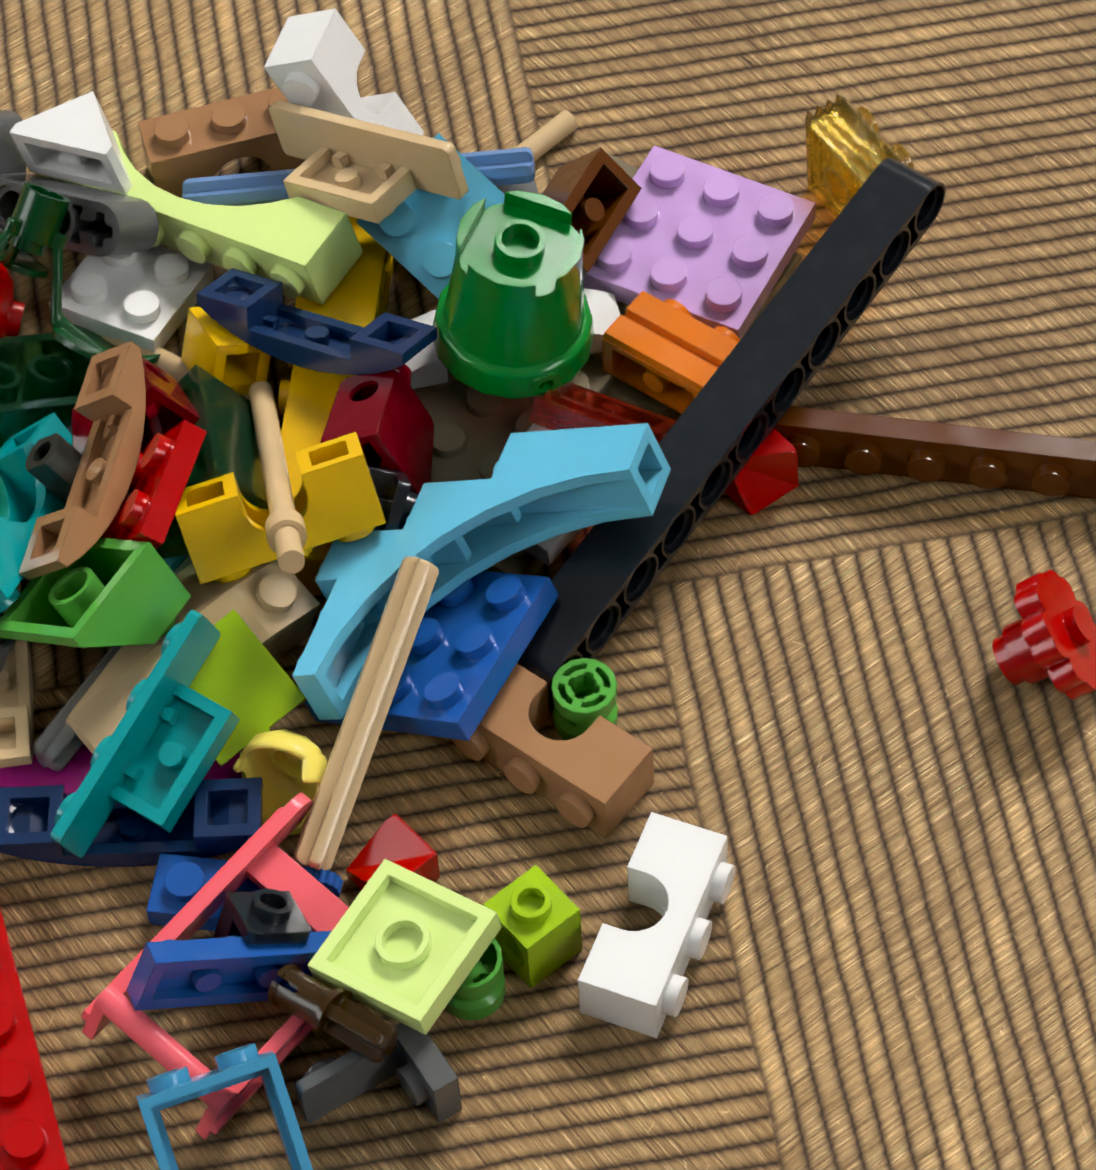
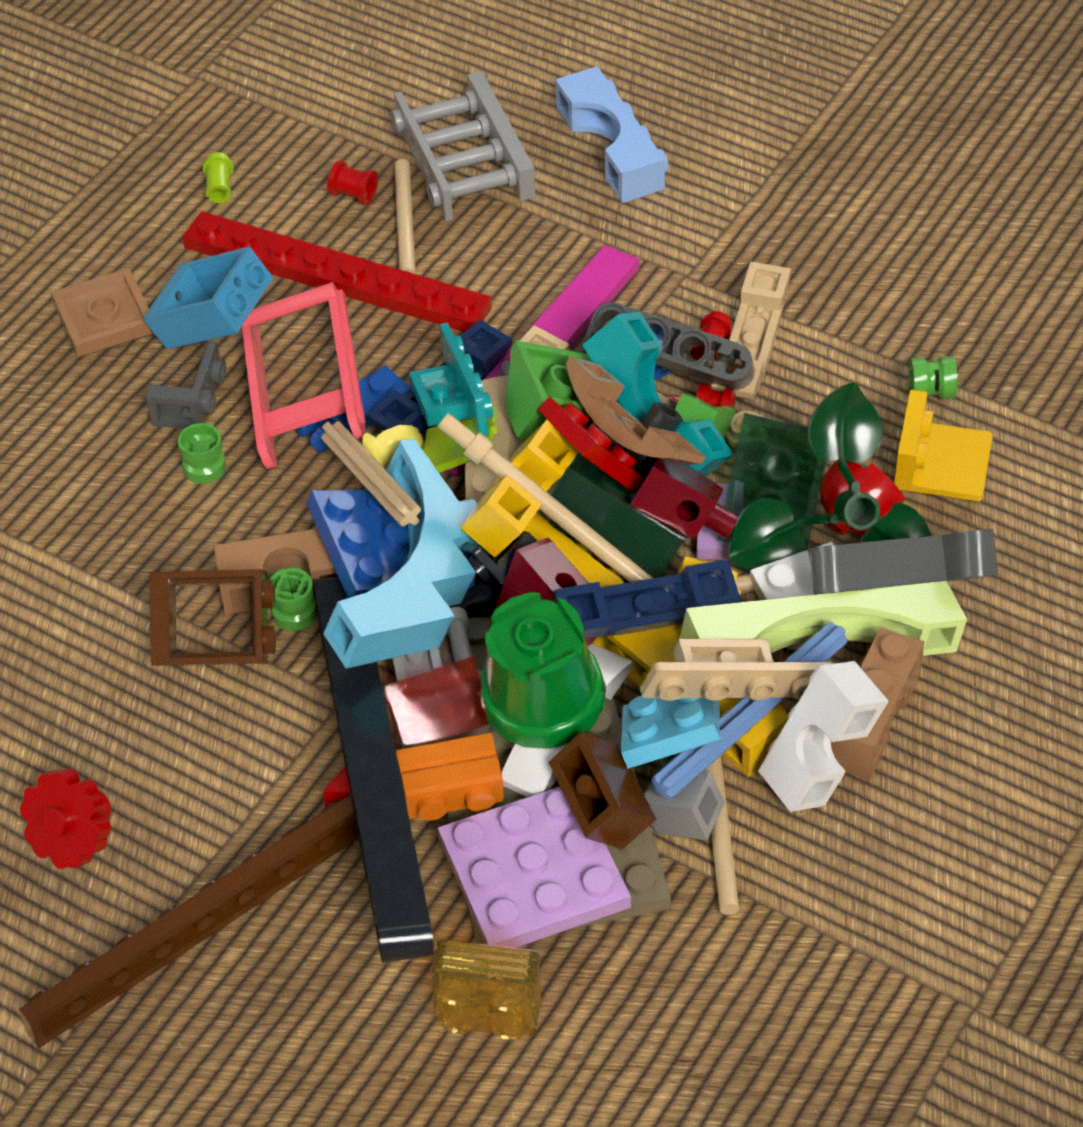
camera: 130 degrees right, 5 degrees down
white slope [9,91,132,194] -> none
blue plate [127,931,332,1011] -> none
black bracket [213,889,311,945] -> none
dark brown axle [268,963,398,1063] -> none
yellowish green plate [307,859,502,1035] -> none
red slope [346,813,440,890] -> none
lime brick [483,865,583,988] -> none
white arch [578,812,735,1038] -> none
none -> reddish brown window [150,569,276,666]

